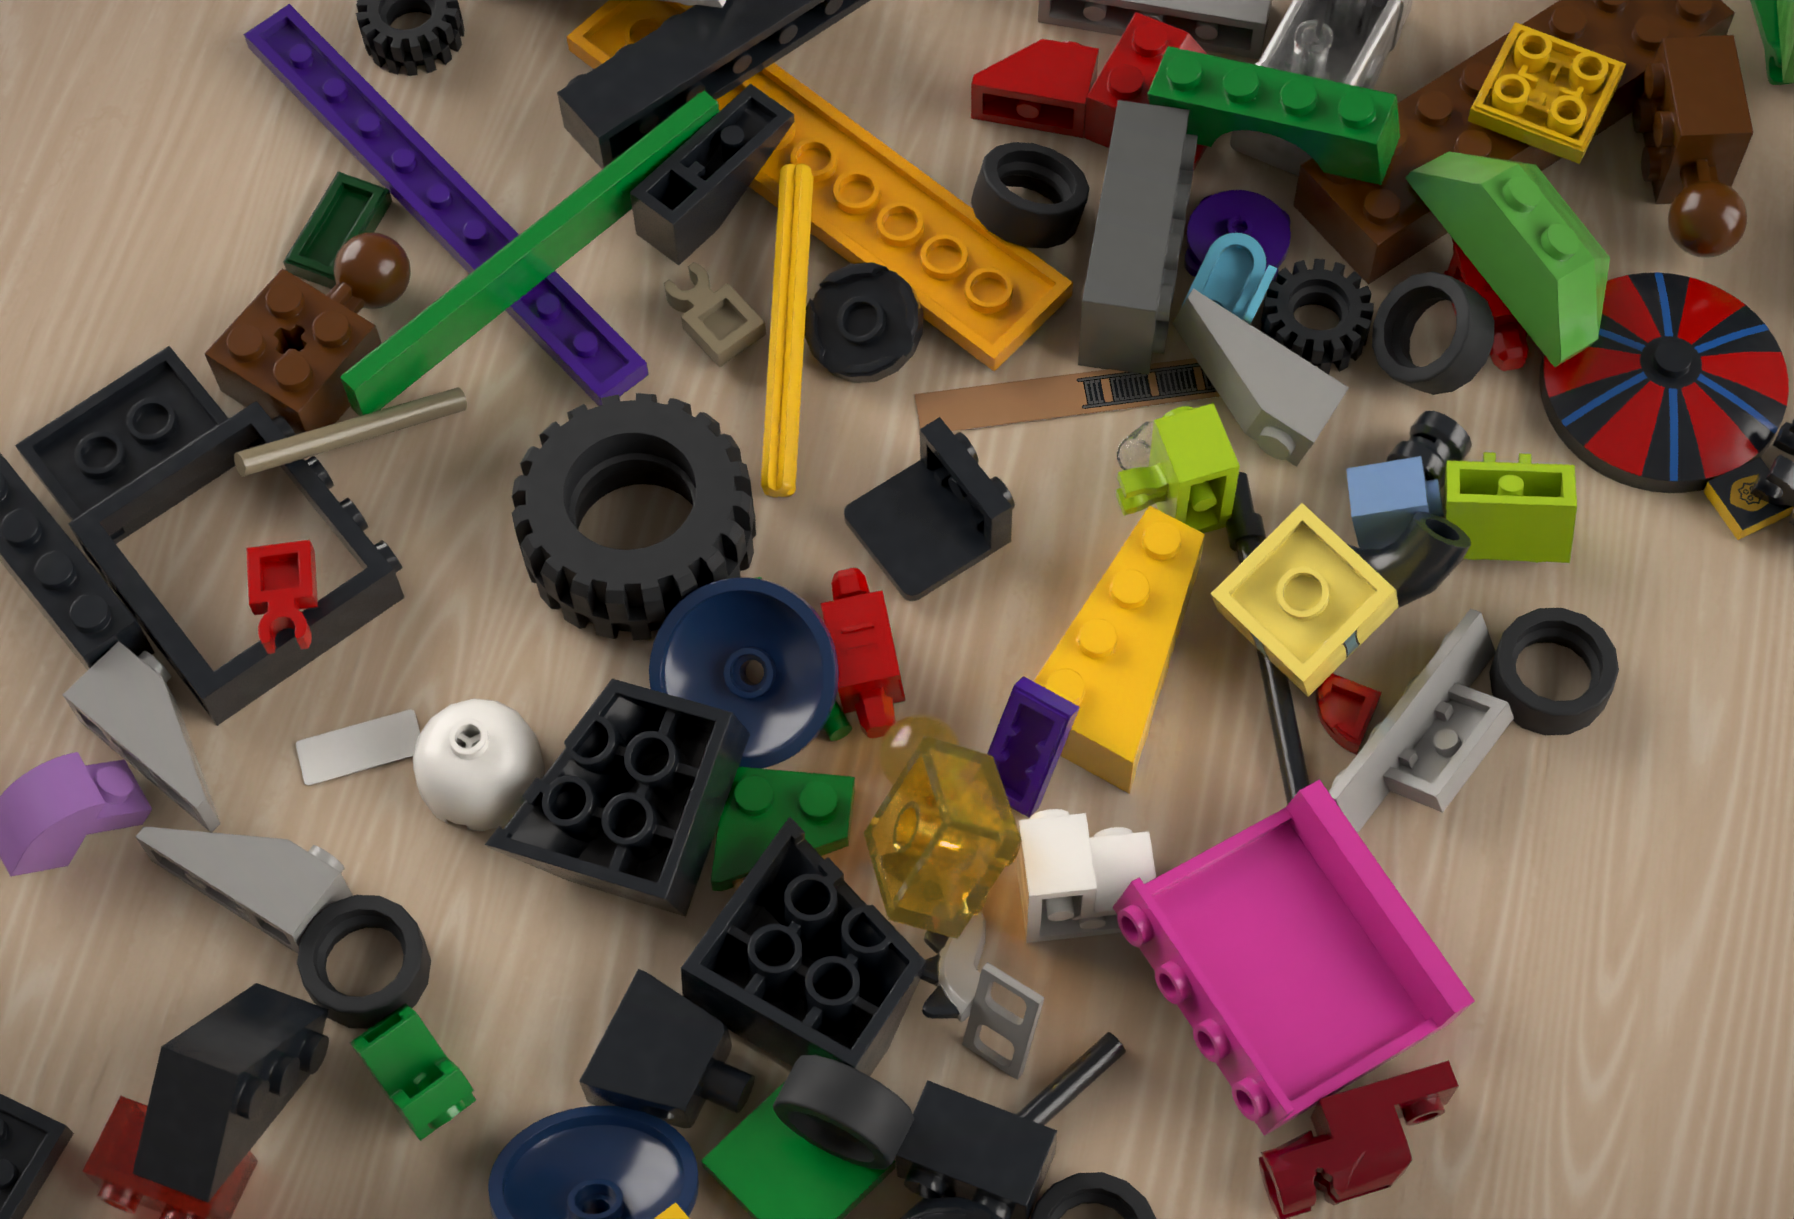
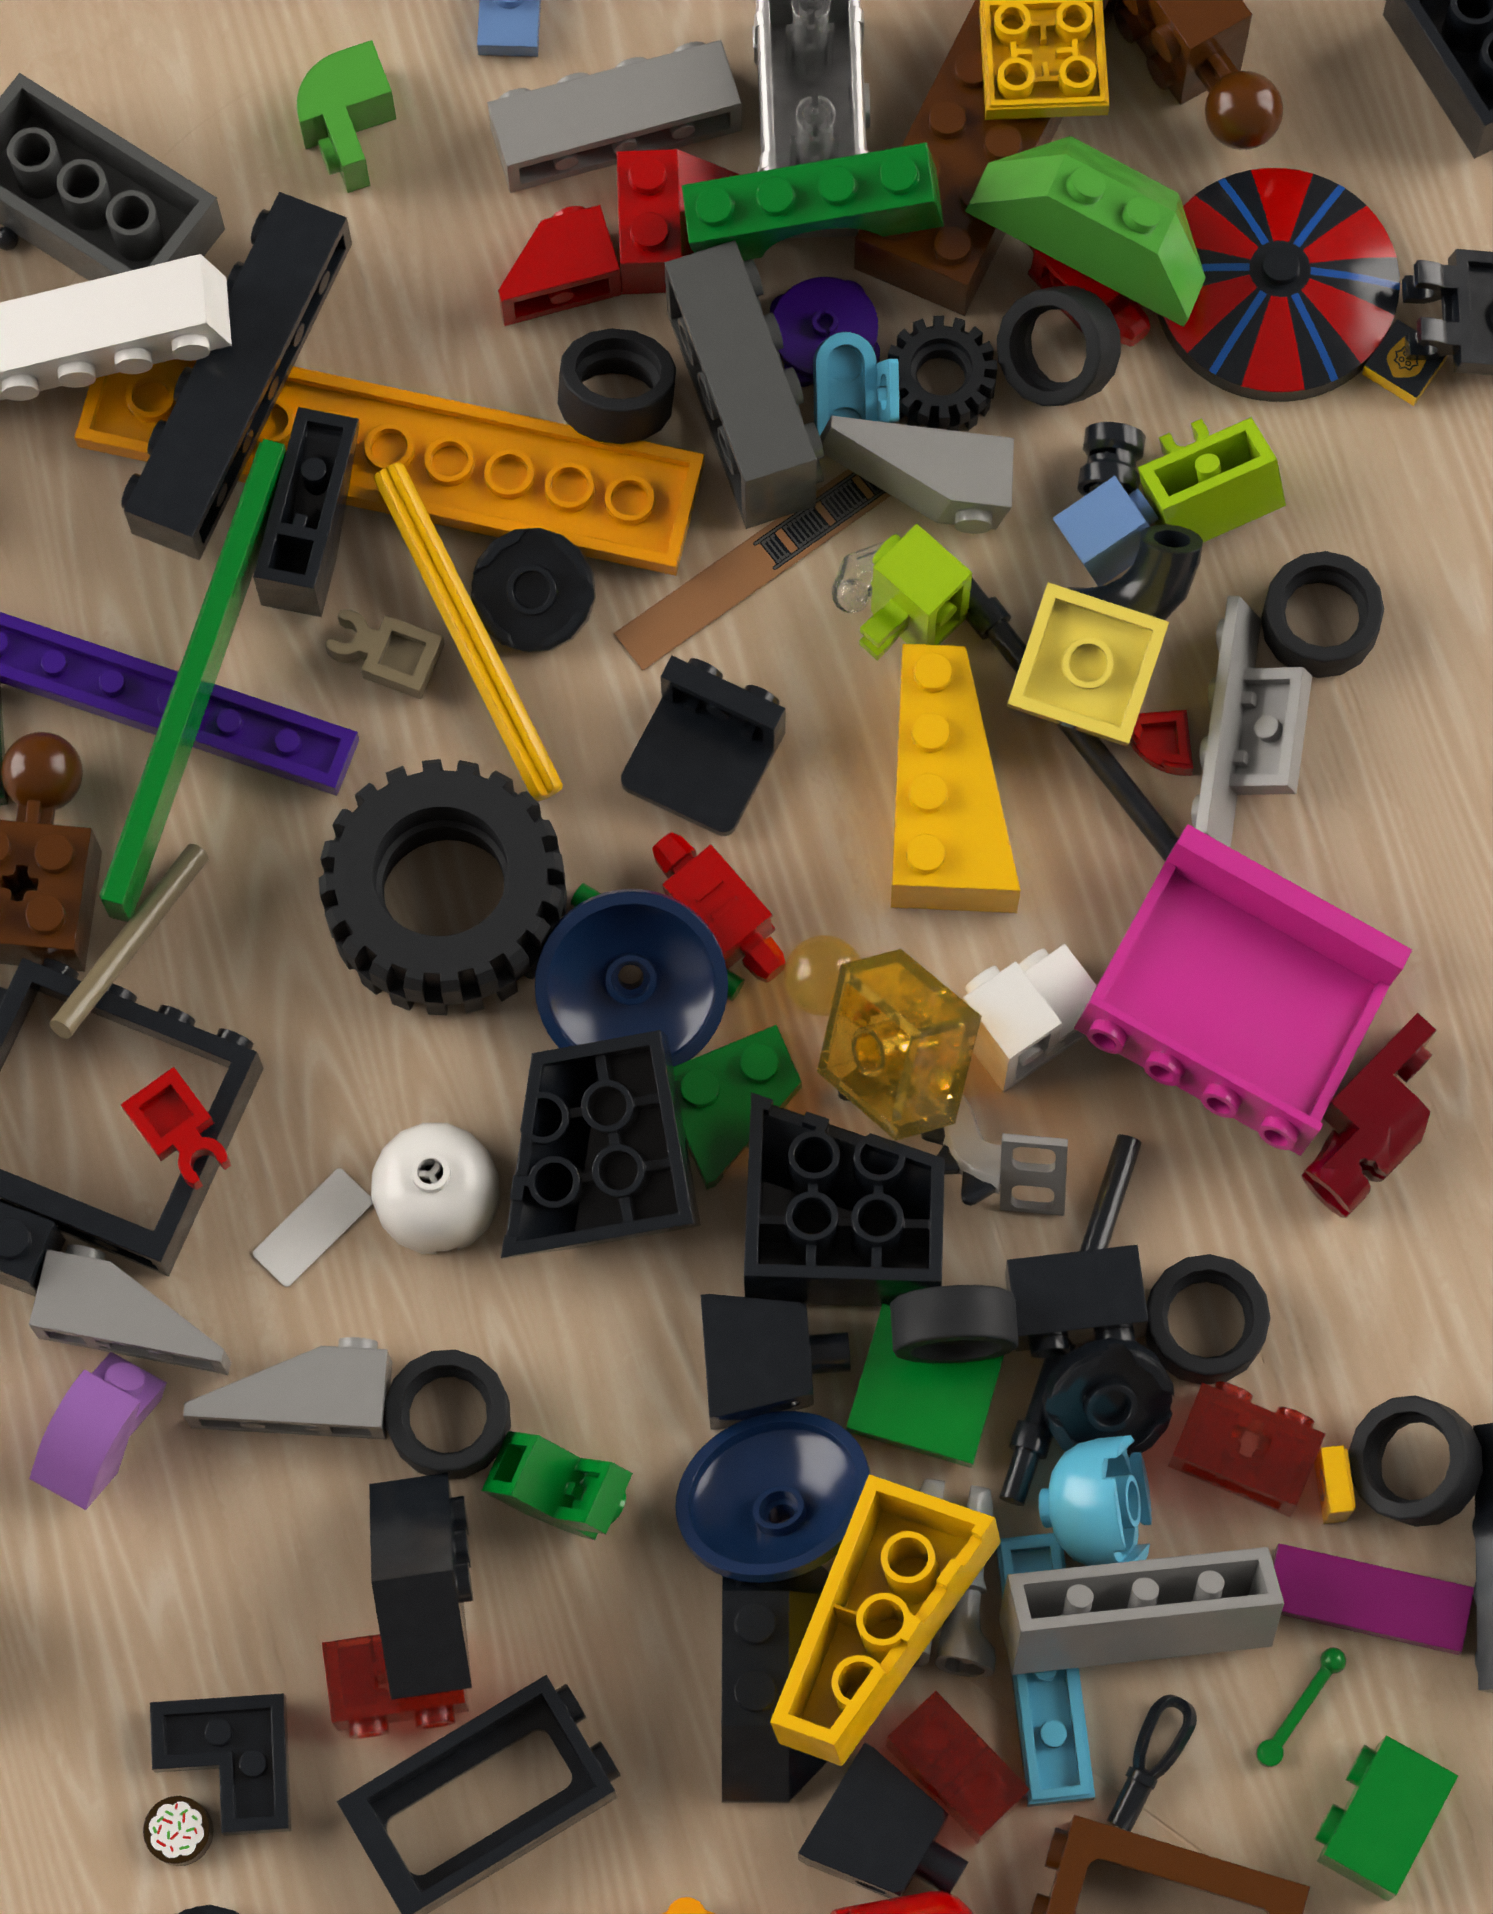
camera: 30 degrees left, 10 degrees up
dark purple plate [974,676,1080,818] -> none

